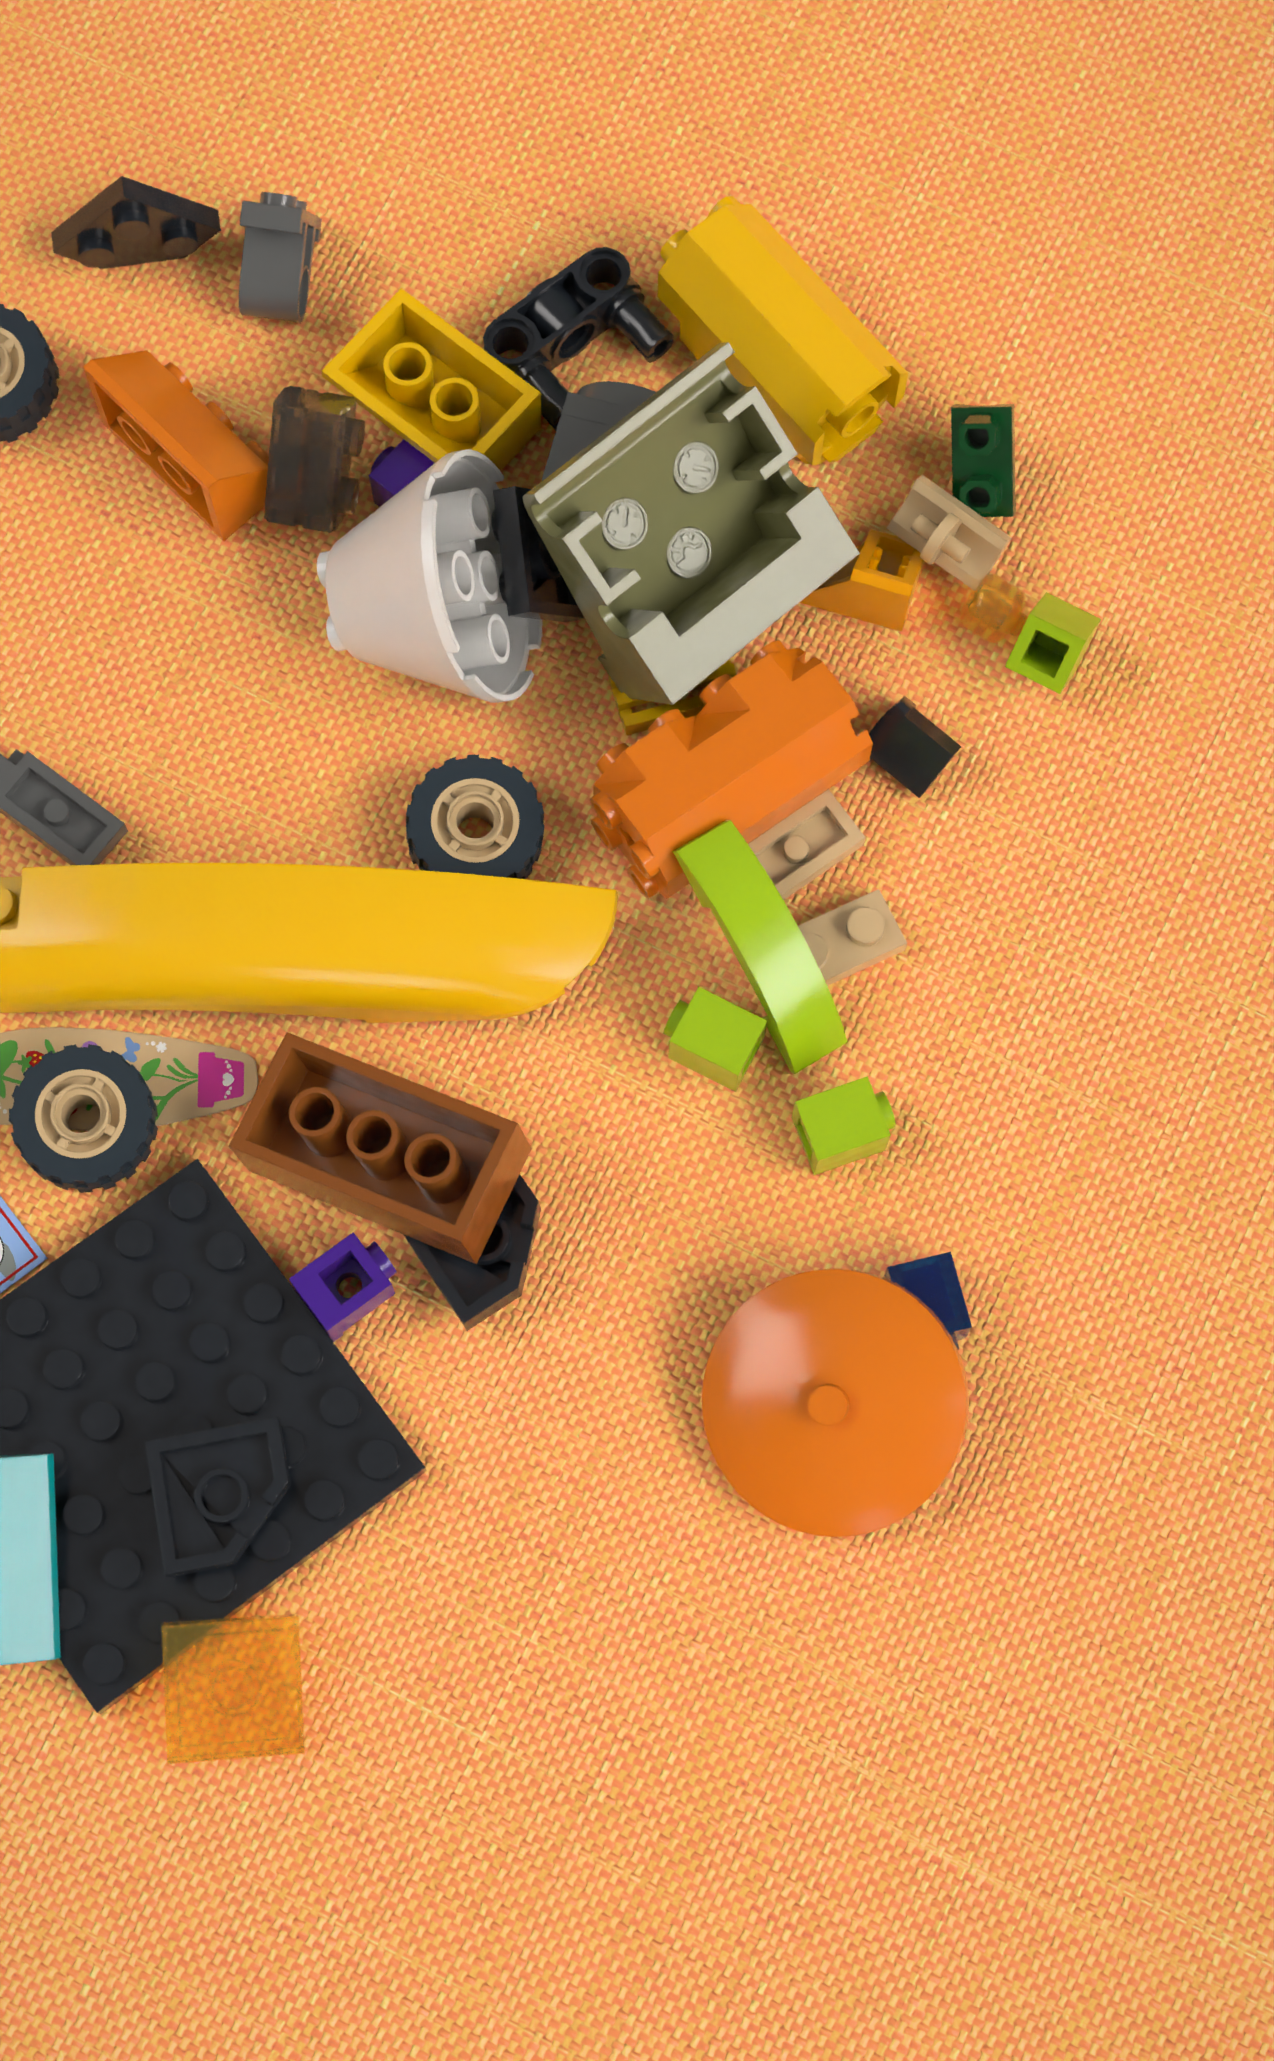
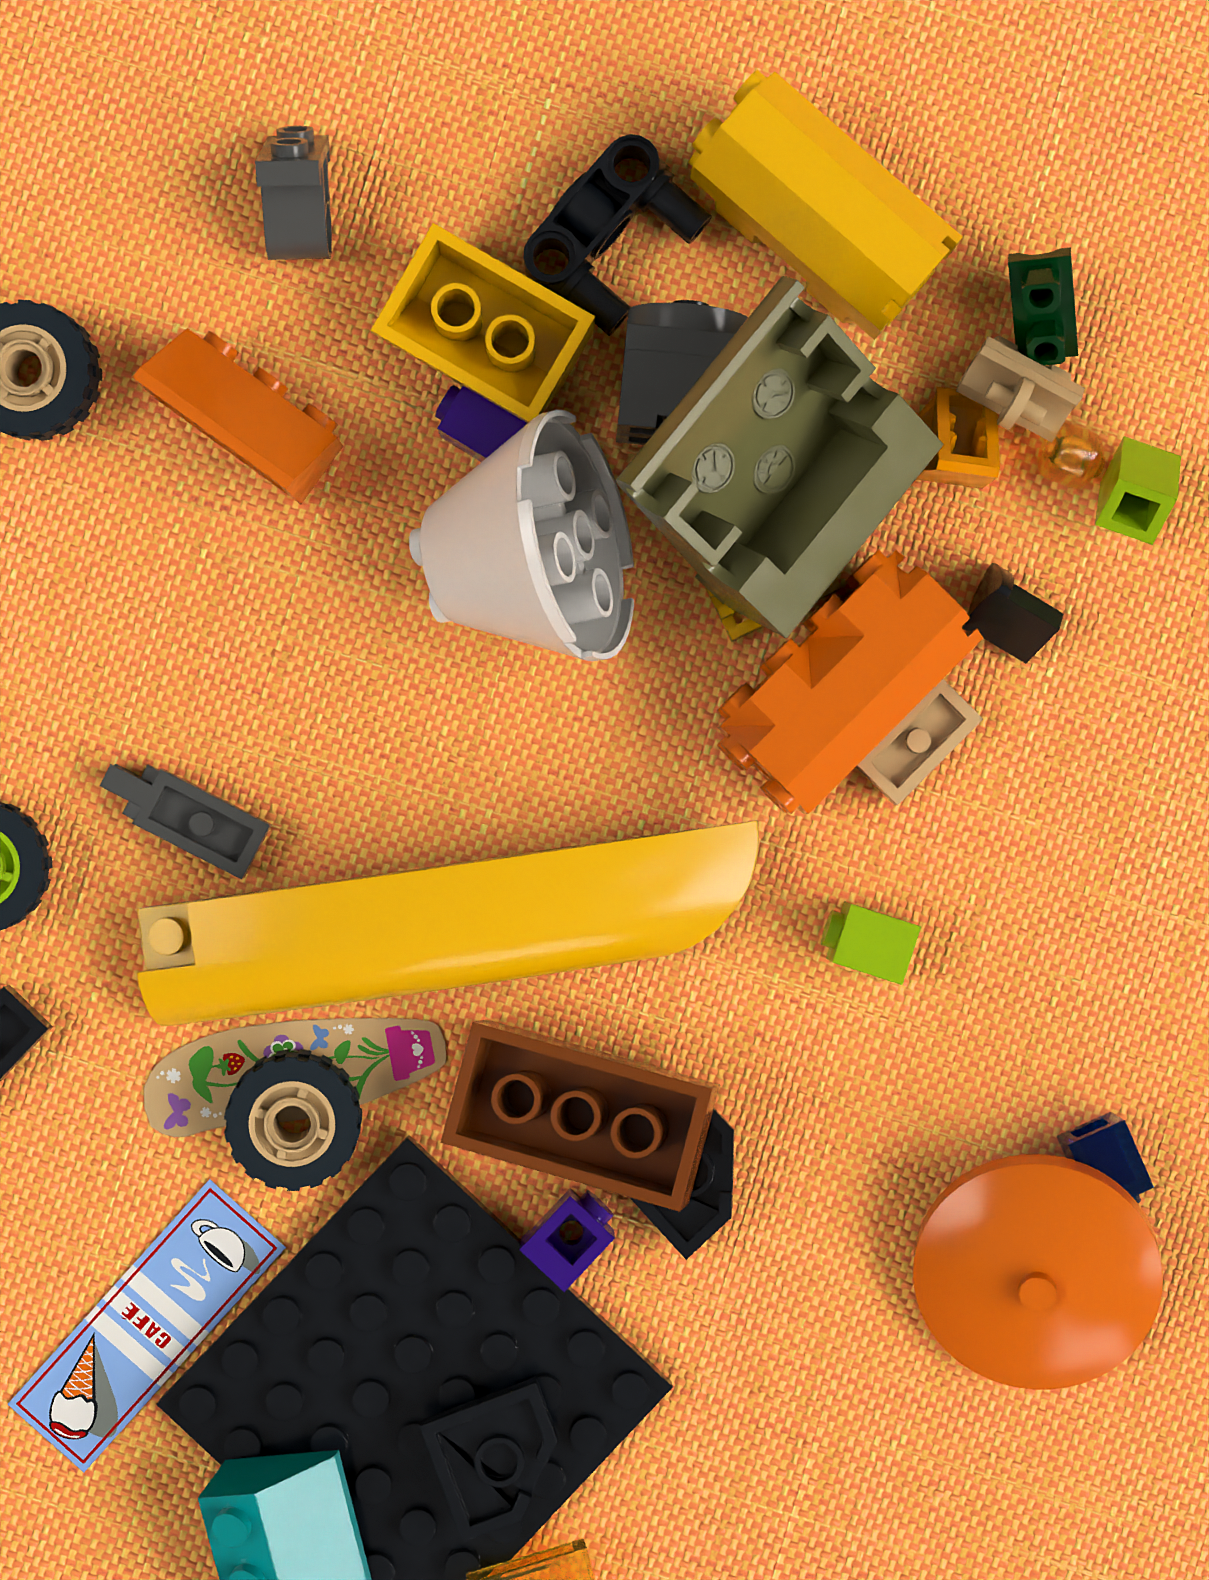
camera: 10 degrees left, 15 degrees up
black plate [51,176,221,269] -> none
clear smoke brick [264,386,365,533] -> none
black wheel [406,755,544,879] -> none
black plate [491,486,585,622] -> none
lime slope [673,820,848,1074] -> none
lime brick [791,1076,896,1175] -> none
tan plate [798,889,907,986] -> none

